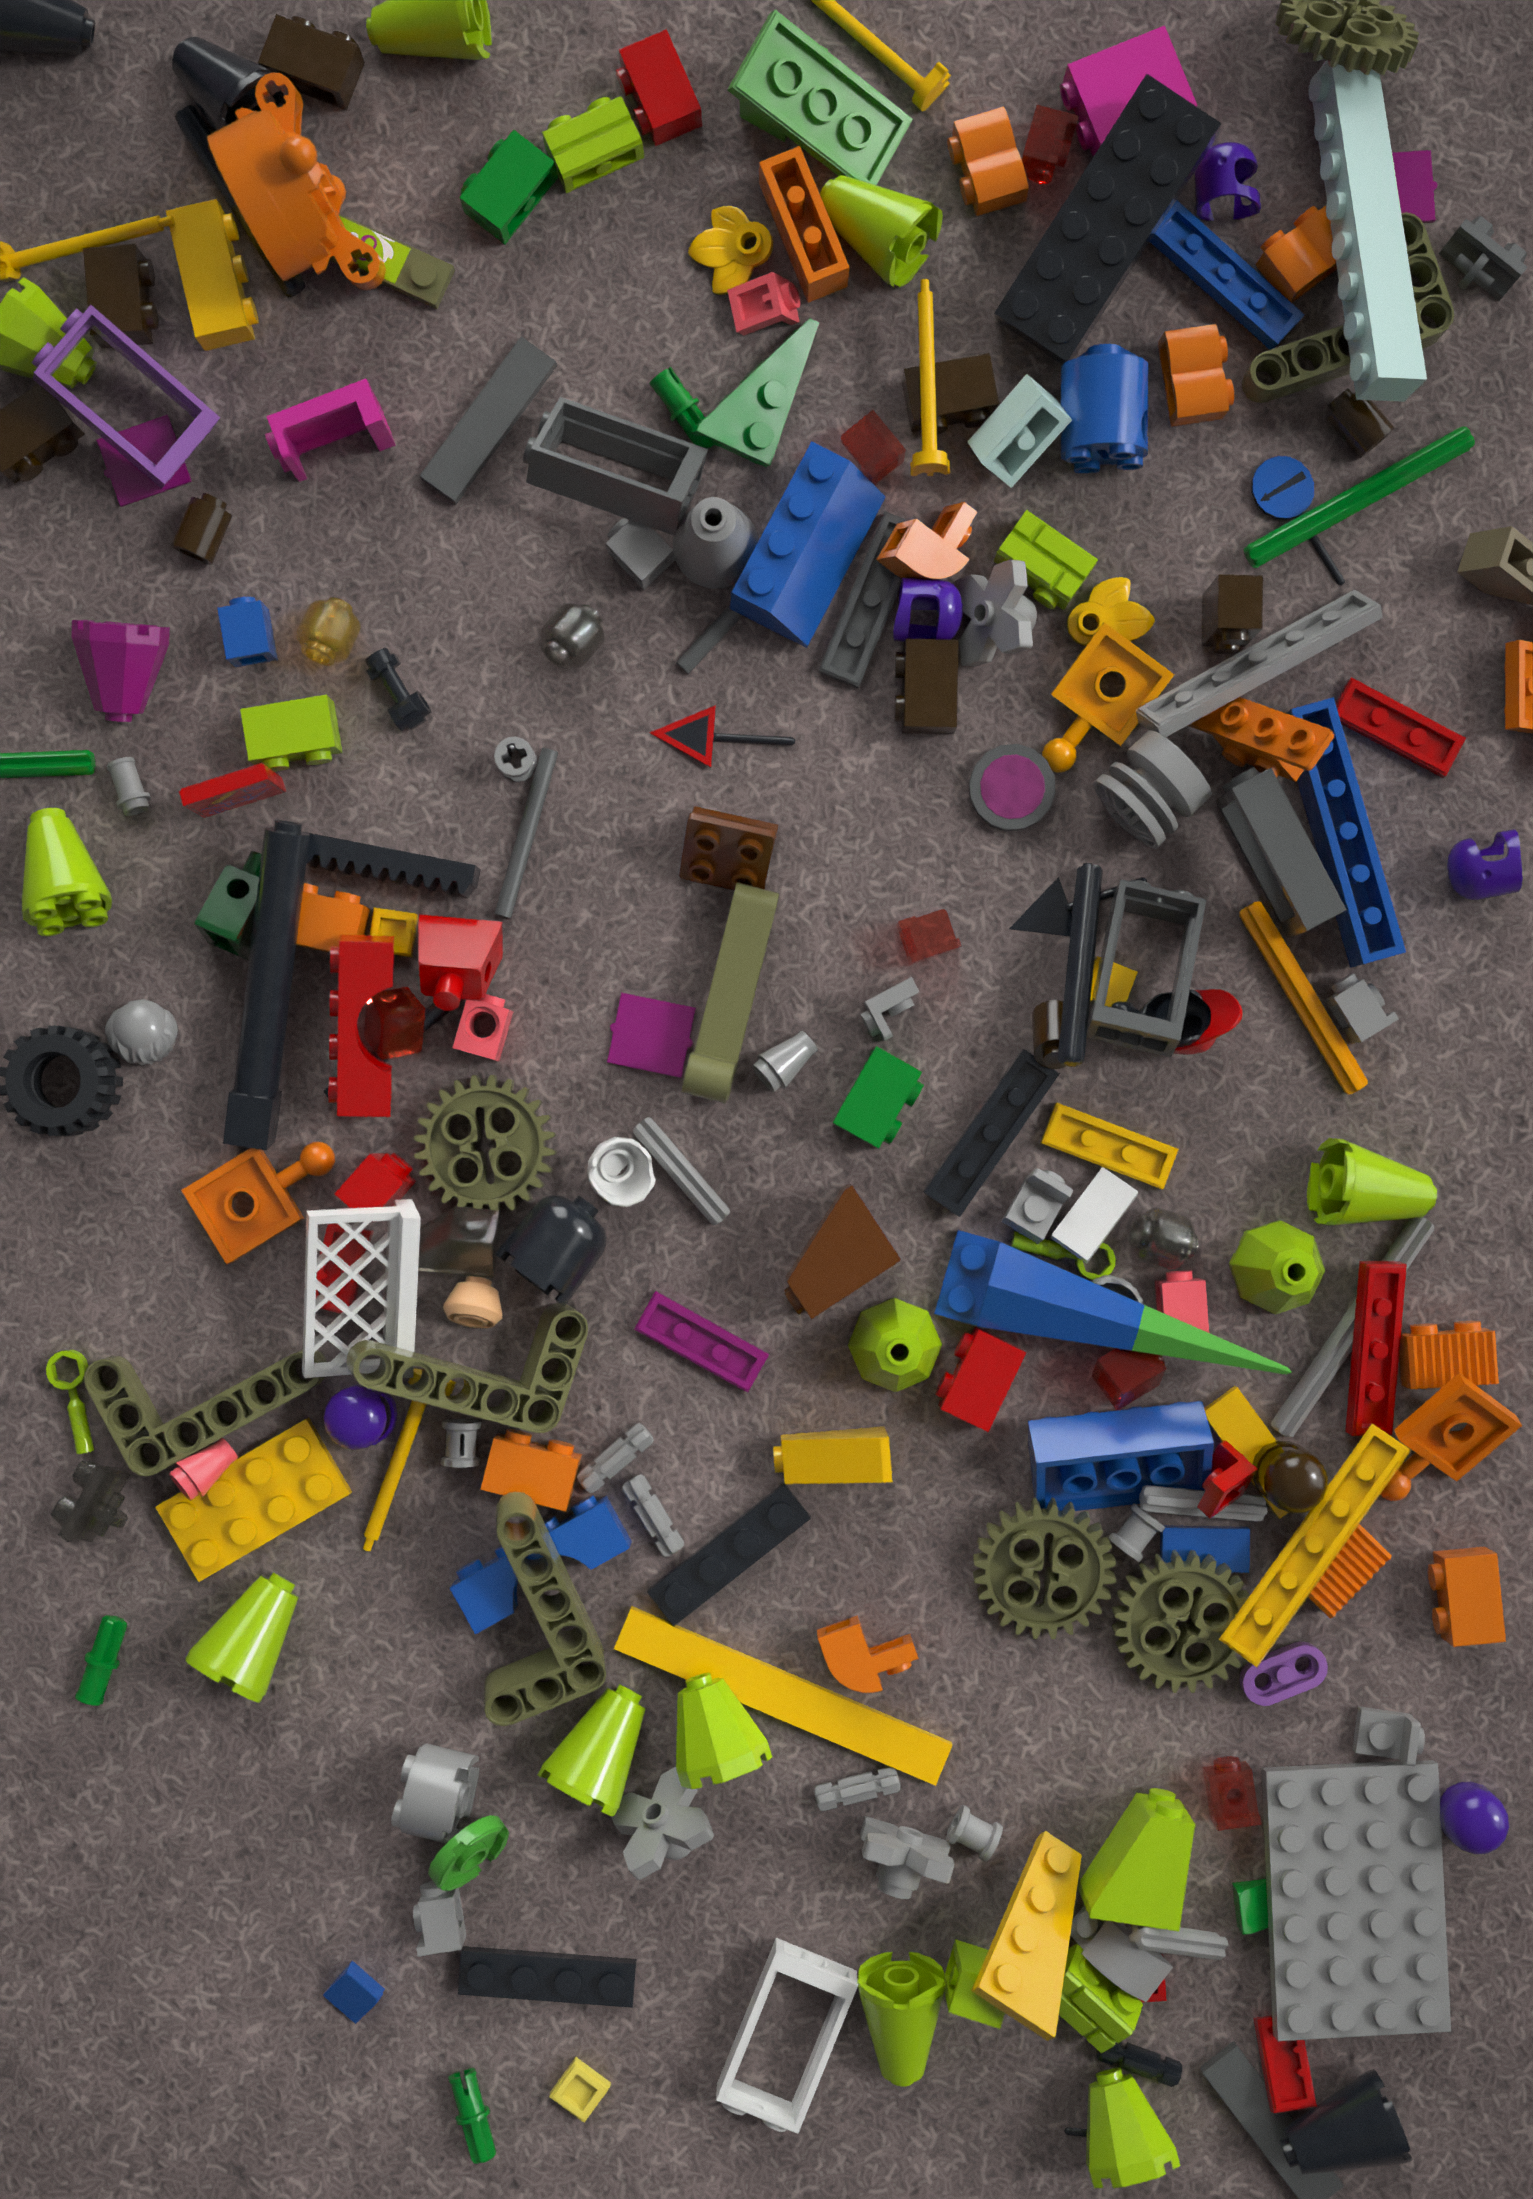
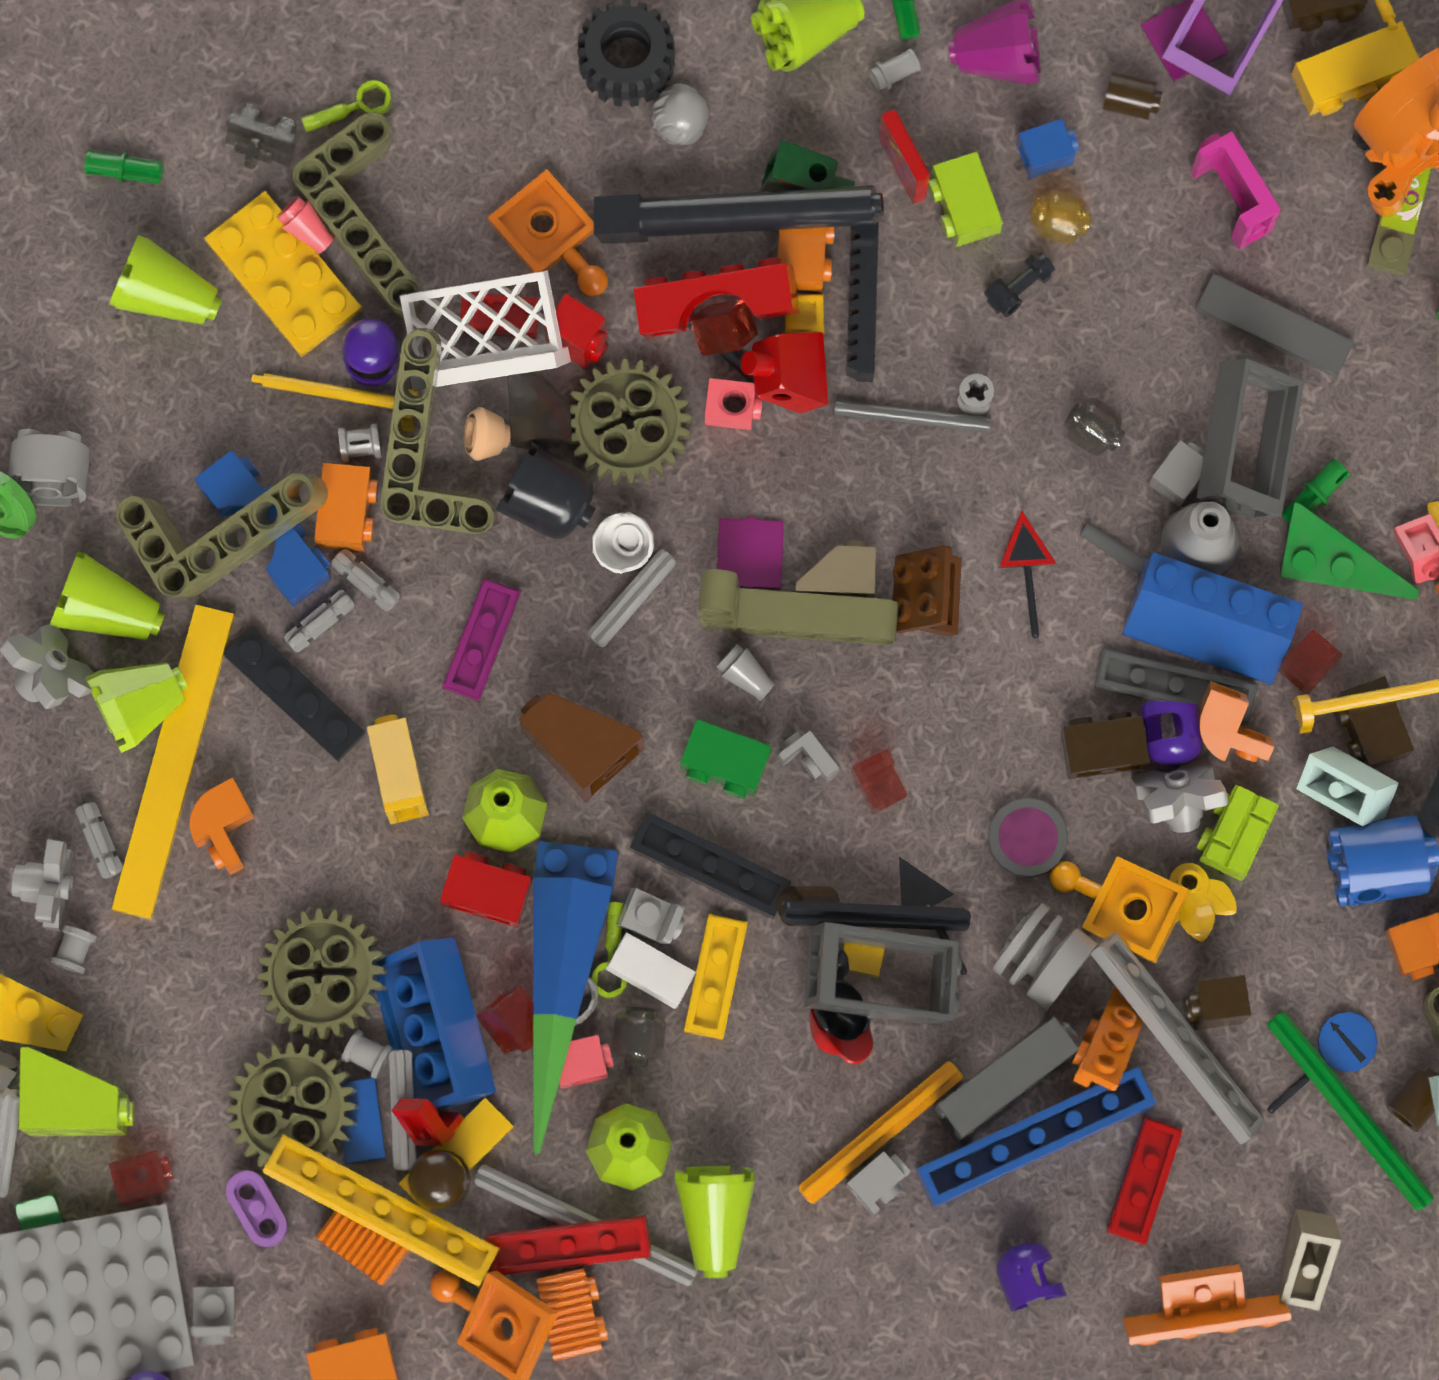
camera: 80 degrees right, 10 degrees down
none -> dark tan slope [795,540,876,598]

